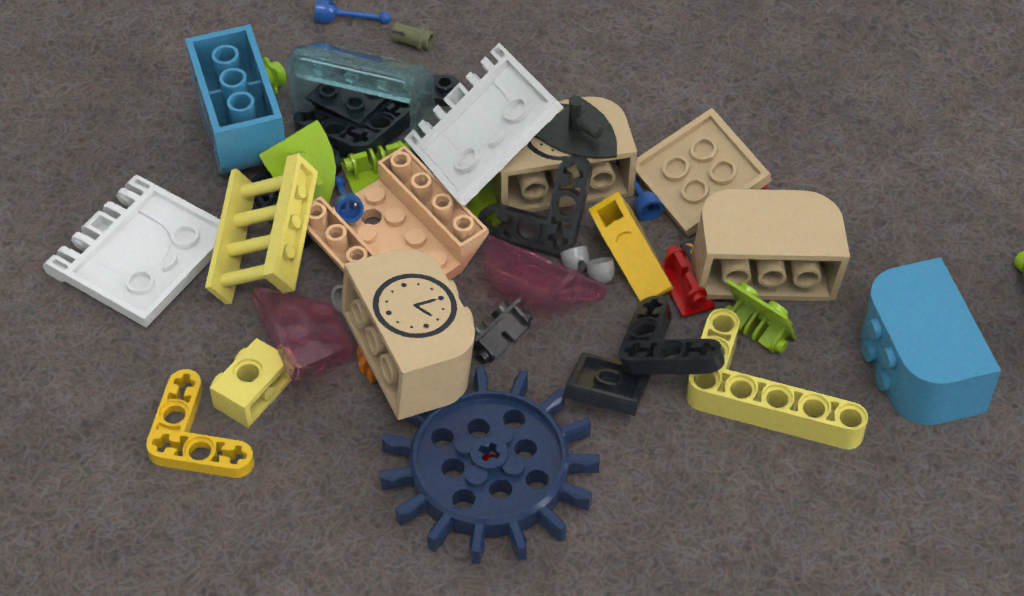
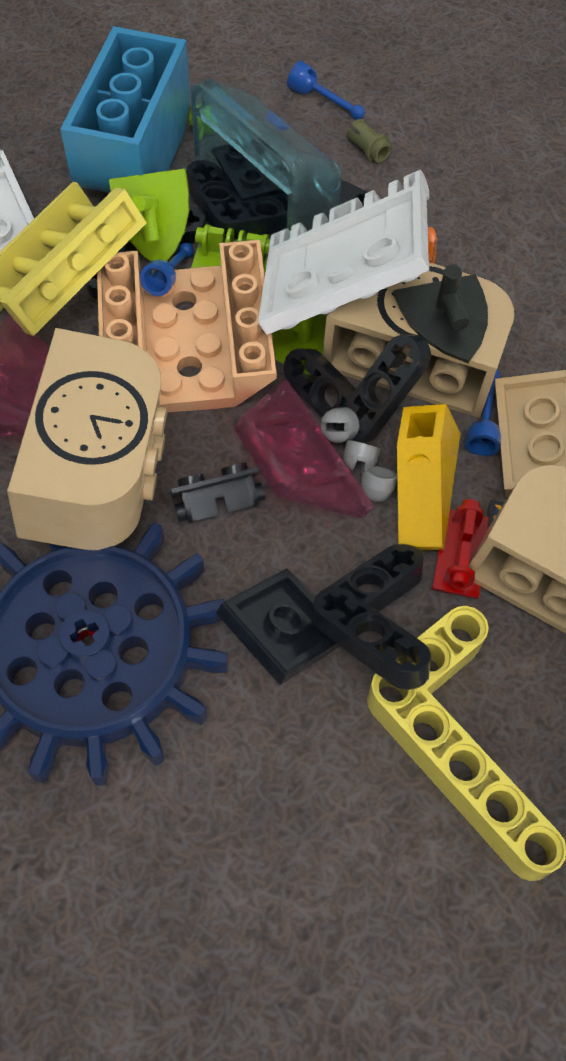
camera: 30 degrees right, 10 degrees up
lime hinge [725,279,797,354] -> none
none -> light grey hinge [321,407,359,443]

